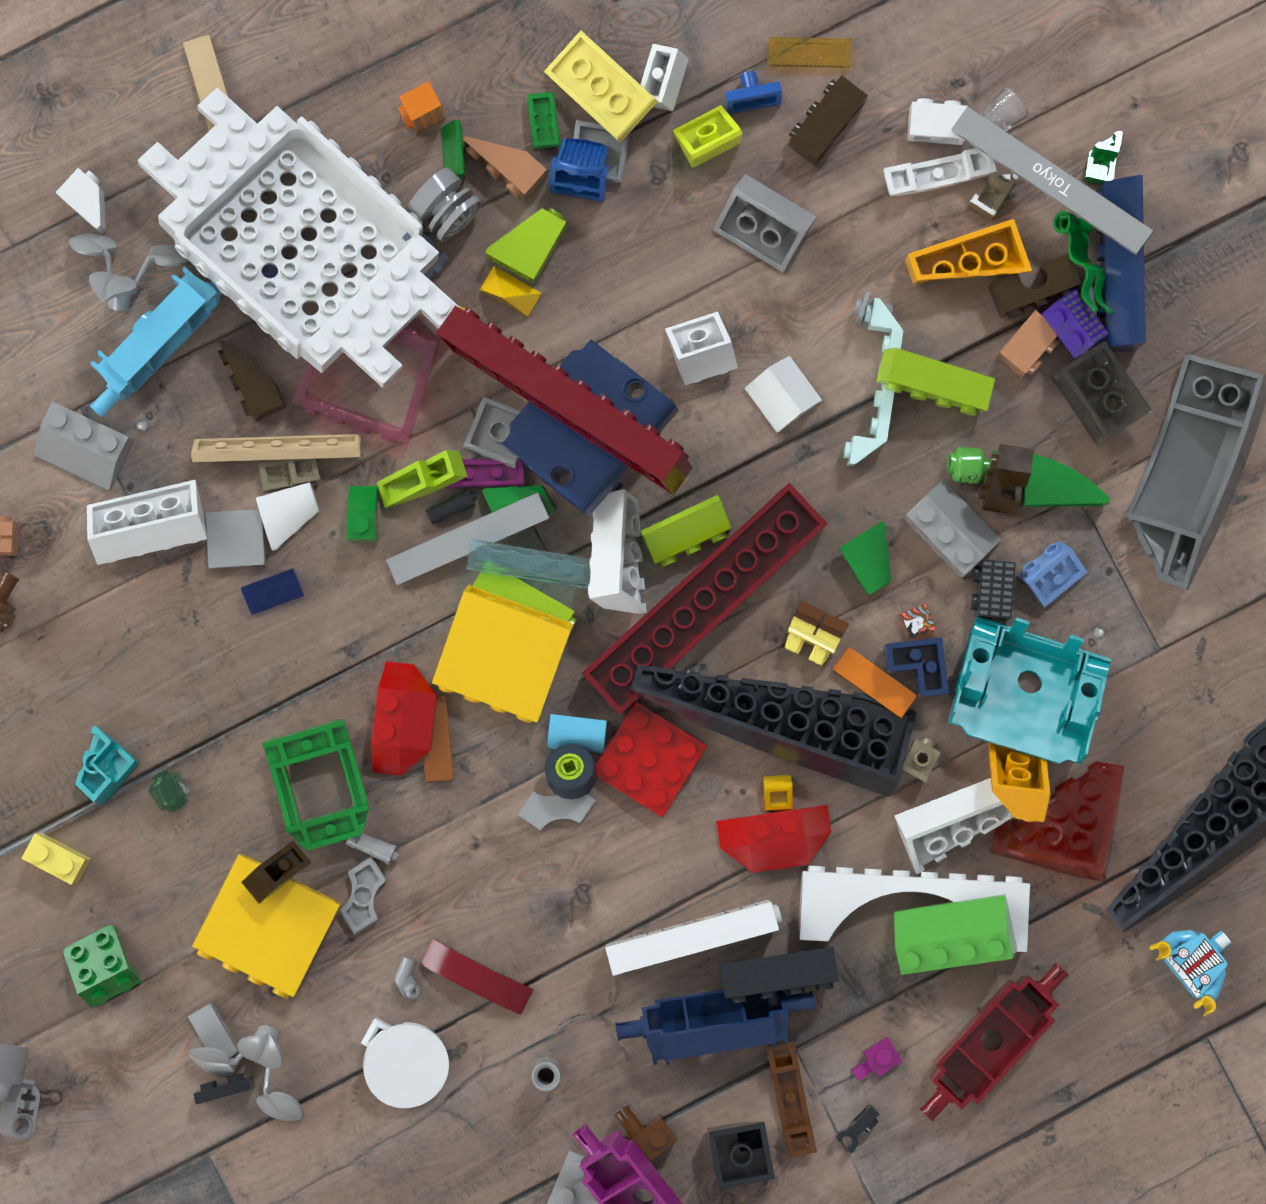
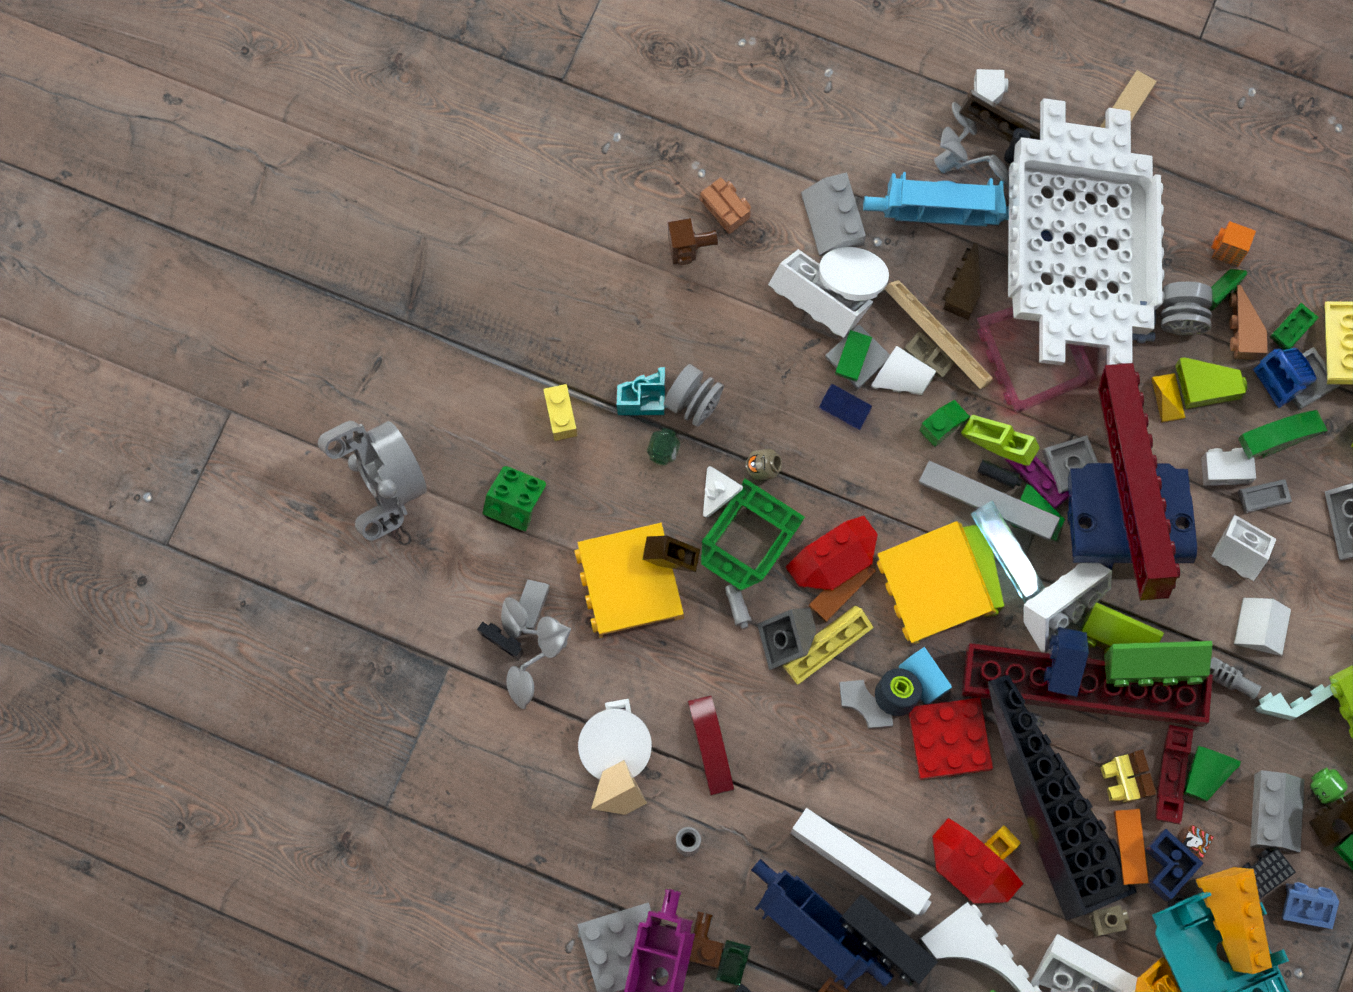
camera: 50 degrees right, 10 degrees down
light grey tile [339,856,387,935] -> none
light grey arm [395,956,420,999] -> none
none -> tan slope [591,760,647,815]
none -> light grey wheel [664,364,724,427]
none -> white piece [703,466,743,517]
none -> clear green slope [716,940,751,986]
none -> dark tan head [745,449,782,481]
none -> dark grey slope [757,608,816,670]
none -> light yellow slope [783,606,874,685]
none -> white tile [818,247,889,301]
none -> green tile [835,330,872,382]
none -> dark brown slope [959,89,1040,142]
none -> black piece [1004,128,1030,164]
none -> dark blue brick [1044,627,1089,697]
none -> bright green slope [1104,641,1213,687]
none -> dark red slope [1156,725,1194,825]
none -> light orange wedge [1195,867,1272,974]
none -> white brick [1201,448,1256,486]
none -> light grey hinge [1210,657,1261,700]
none -> green slope [1238,410,1328,460]
none -> light grey tile [1238,479,1292,514]

